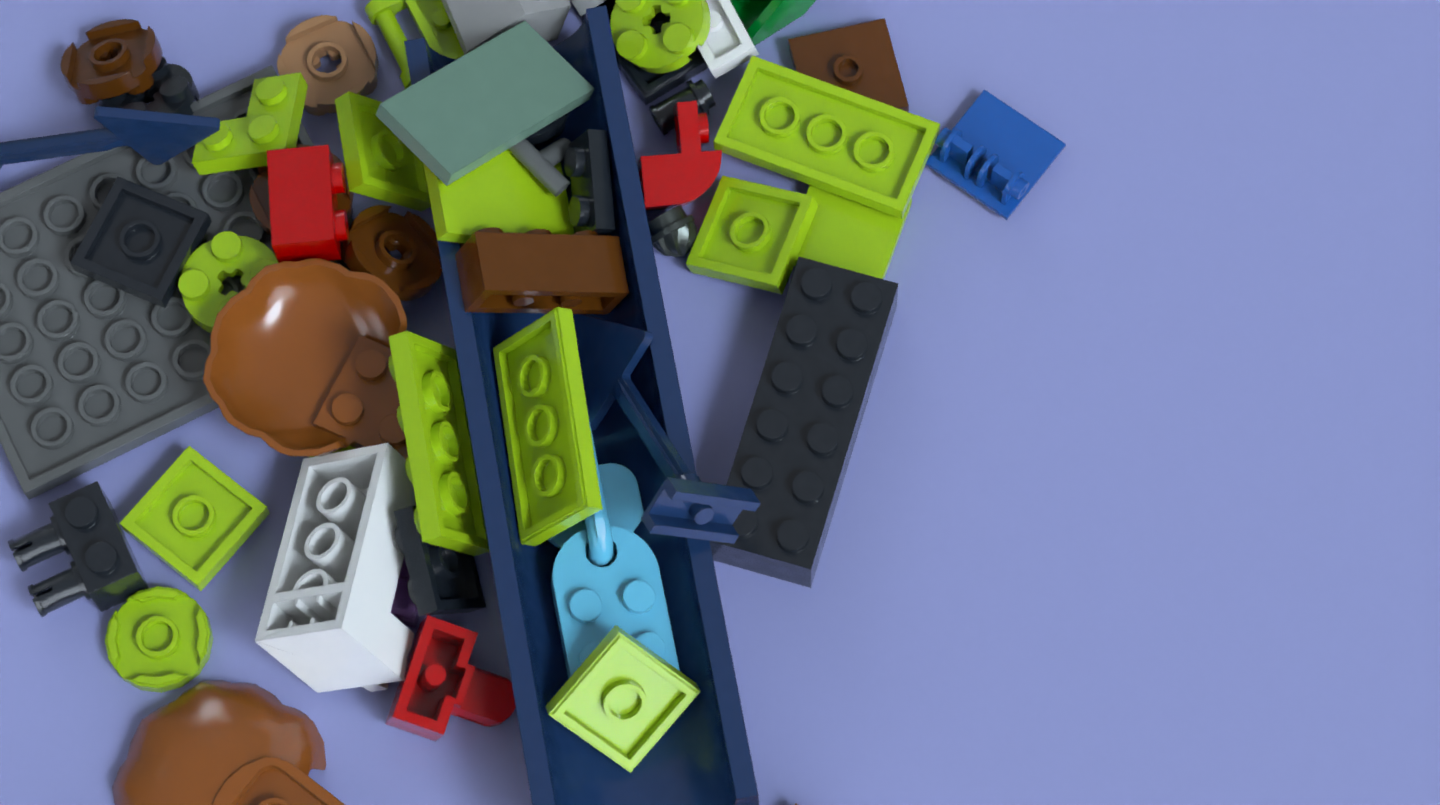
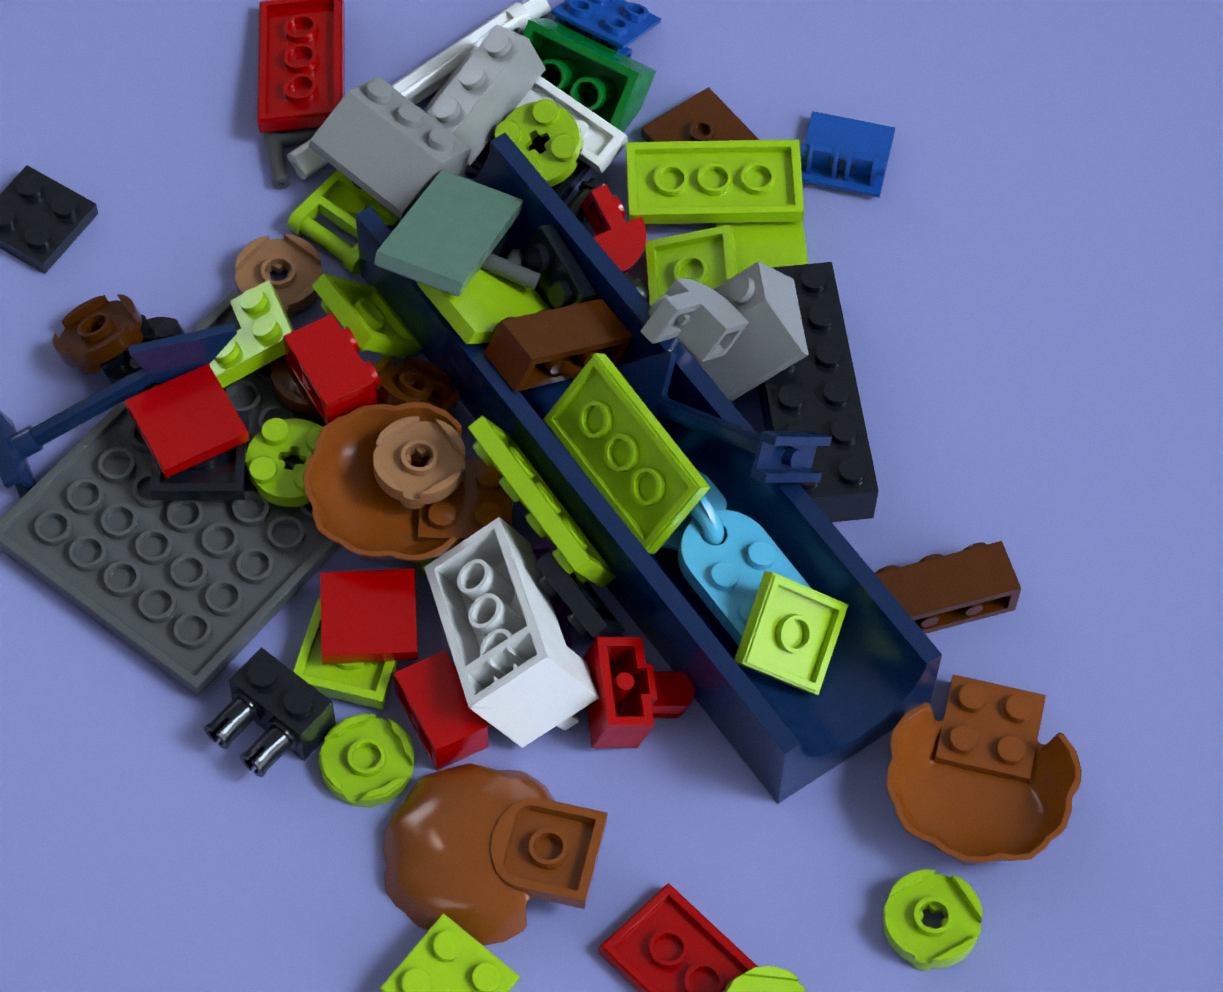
camera: 30 degrees left, 10 degrees down
none -> red tile [125,363,250,478]
none -> red tile [320,568,418,664]
none -> medium nougat plate [373,416,465,509]
none -> red brick [394,650,492,771]
none -> light grey brick [640,278,749,362]
none -> light grey slope [679,261,809,401]
none -> reddish brown brick [875,541,1021,634]

